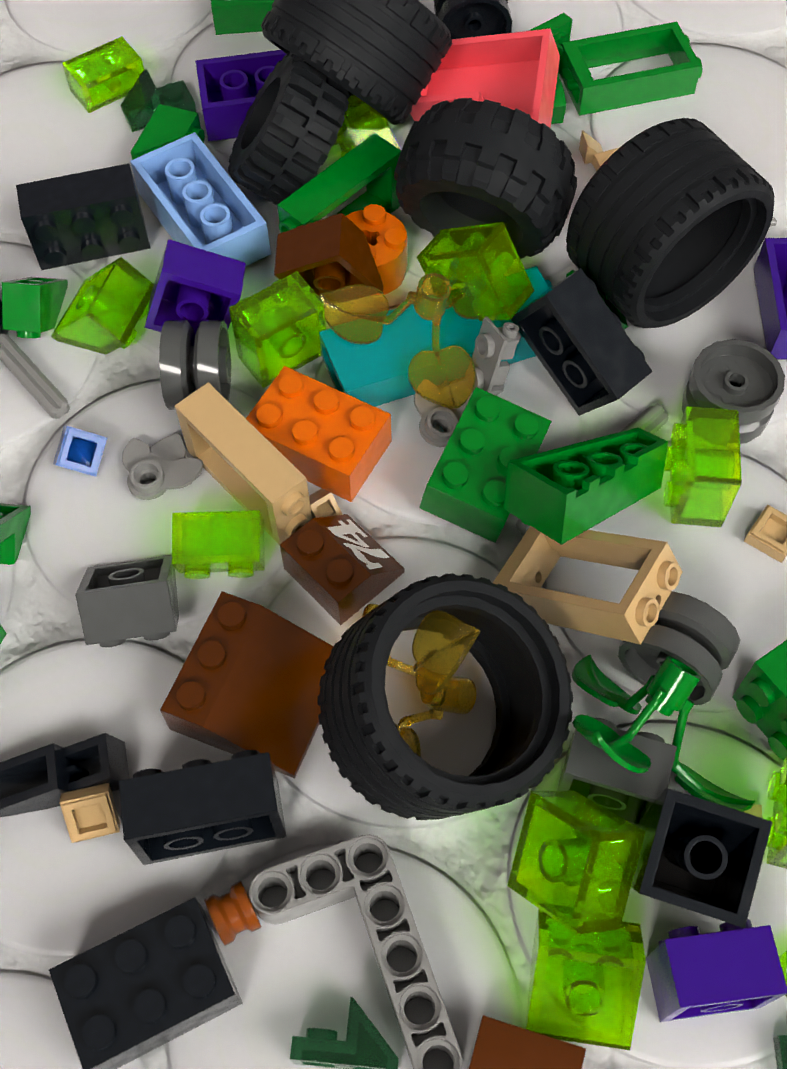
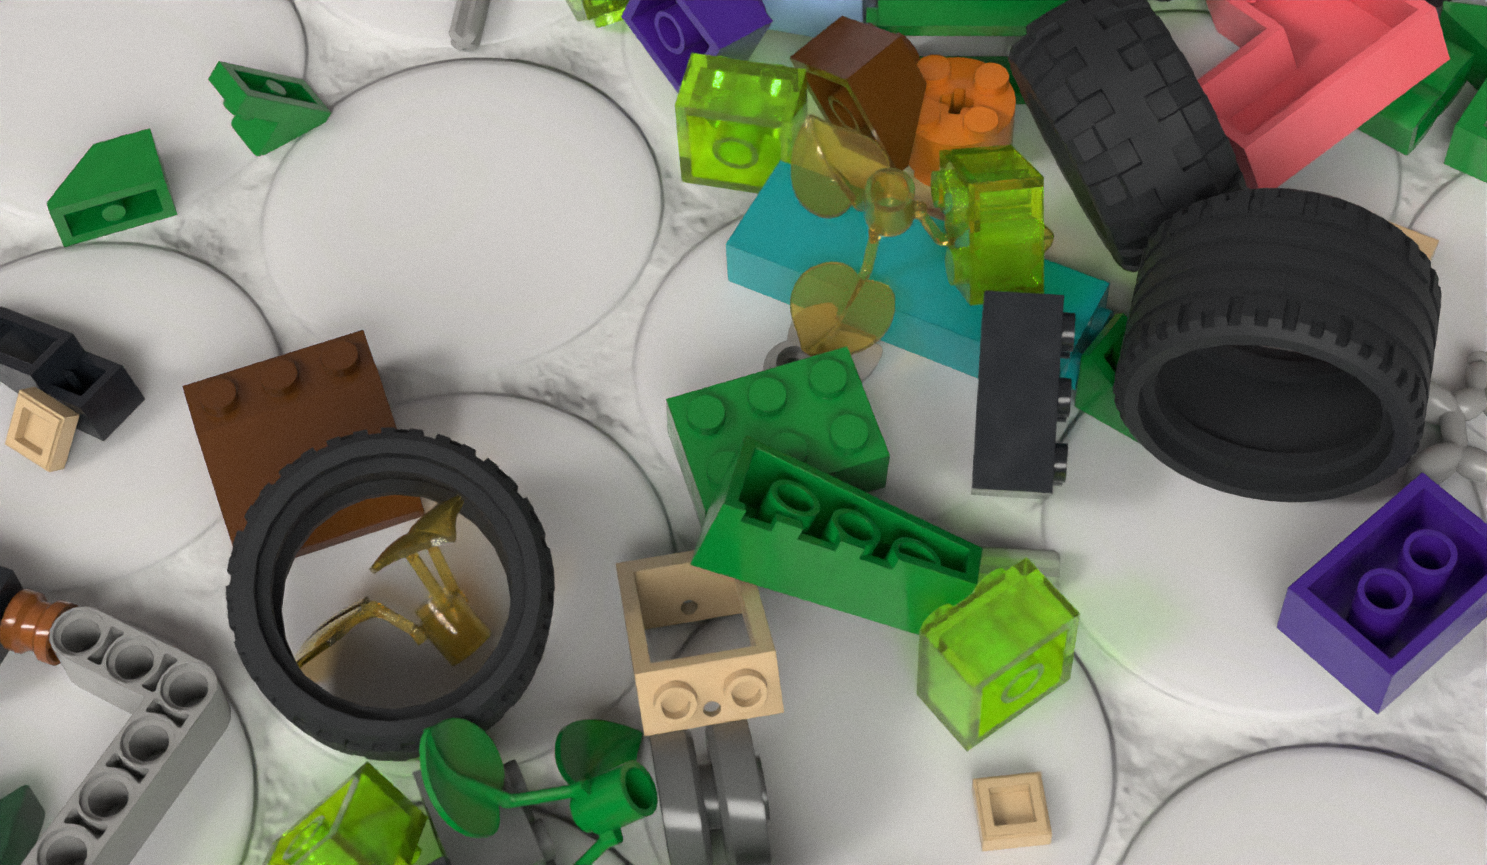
camera: 50 degrees right, 5 degrees down
slope [53,425,107,477] -> none
dark grey slope [75,555,179,647] -> none
black brick [119,750,287,865] -> none
light grey plate [122,433,203,500] -> none
dark grey wheel [159,320,231,410] -> none
clear neon green brick [172,510,265,579] -> none
tan window [175,382,312,545] -> none
orange brick [246,366,392,502] -> none
reddish brown slope [280,514,405,625] -> none
tan piece [309,489,343,518] -> none
light grey hinge [464,317,521,396] -> none
tan piece [579,130,603,164] -> none
dark grey wheel [682,339,785,446] -> none

